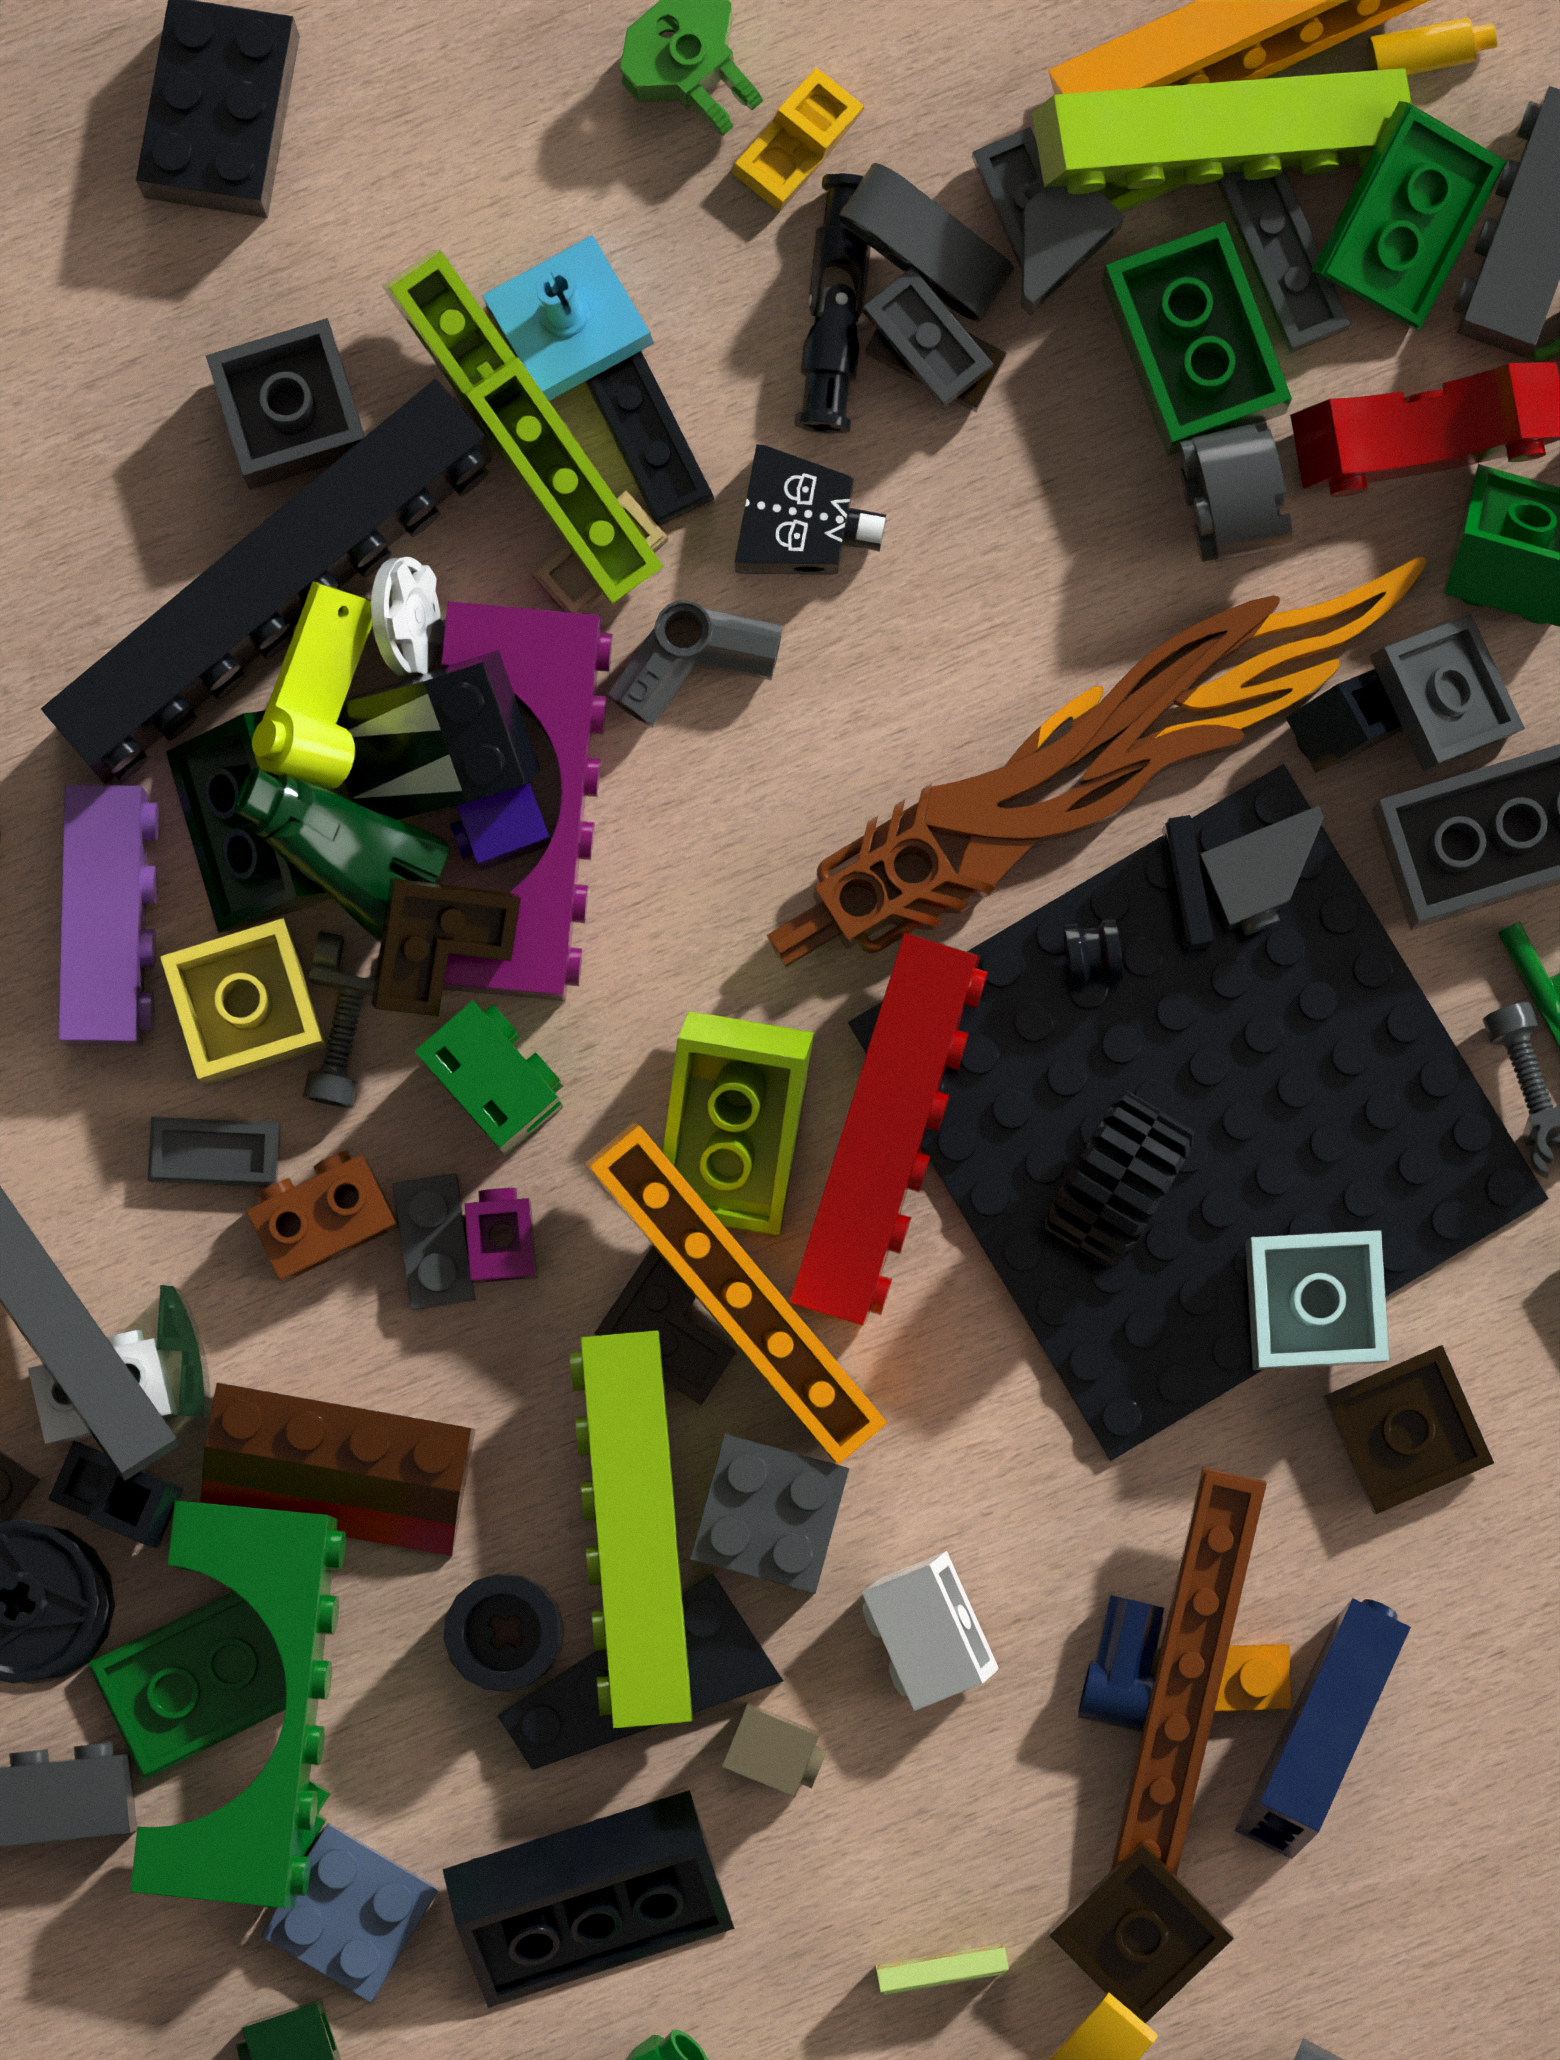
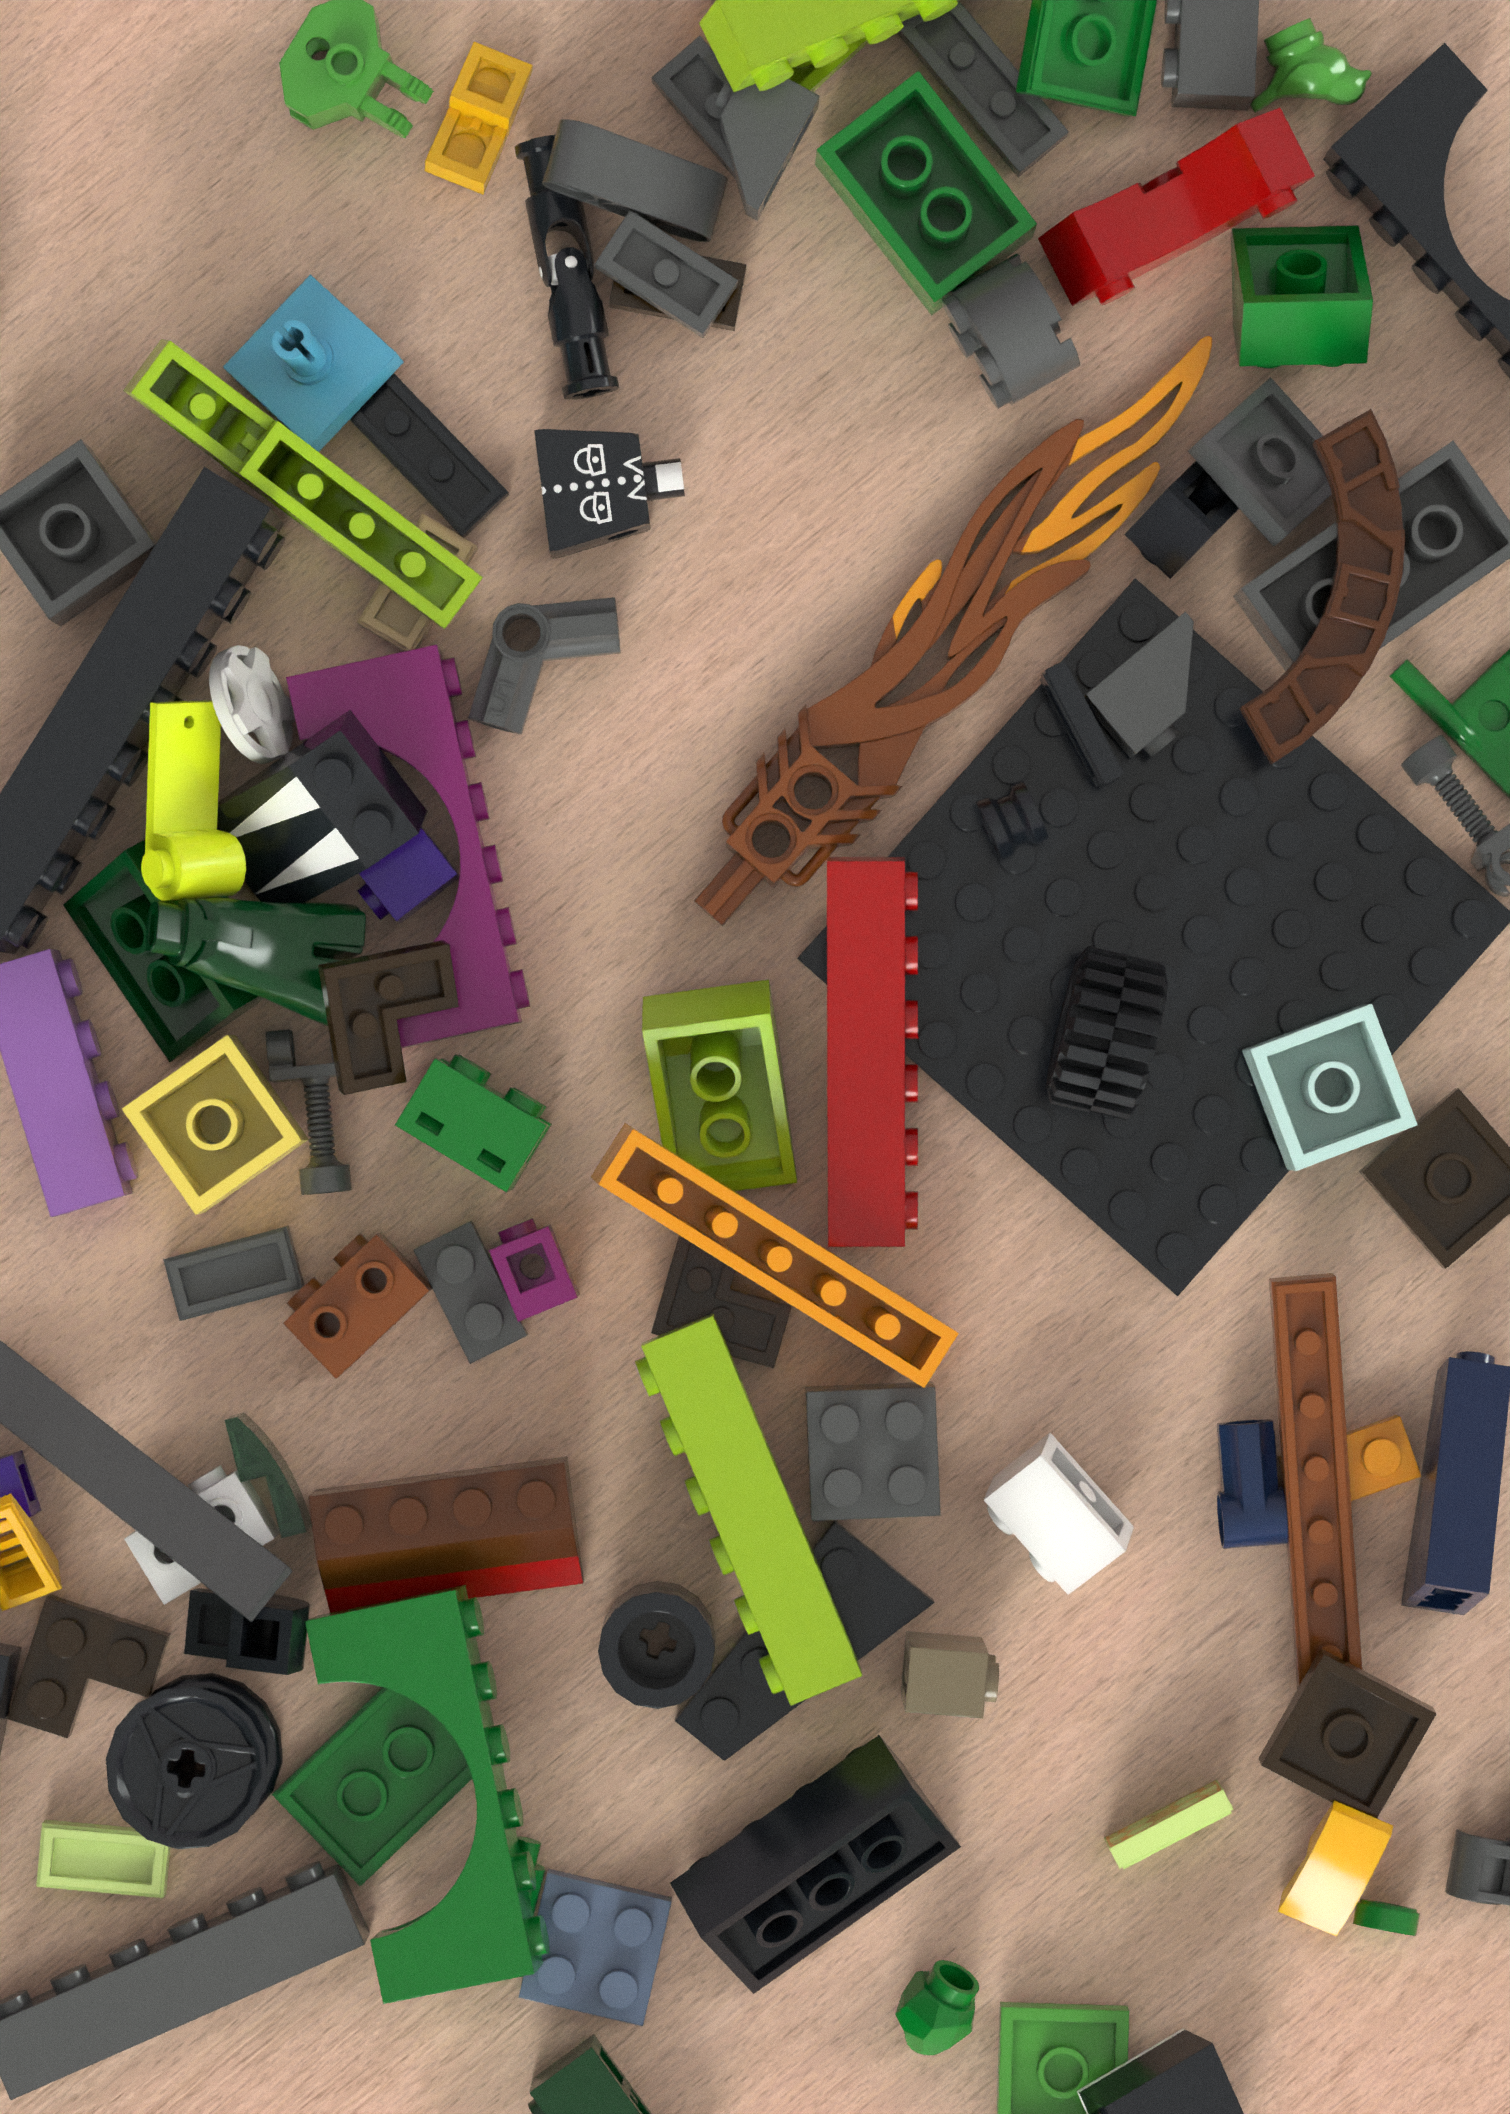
camera: 20 degrees left, 5 degrees up
none -> reddish brown tile [1239,409,1405,764]

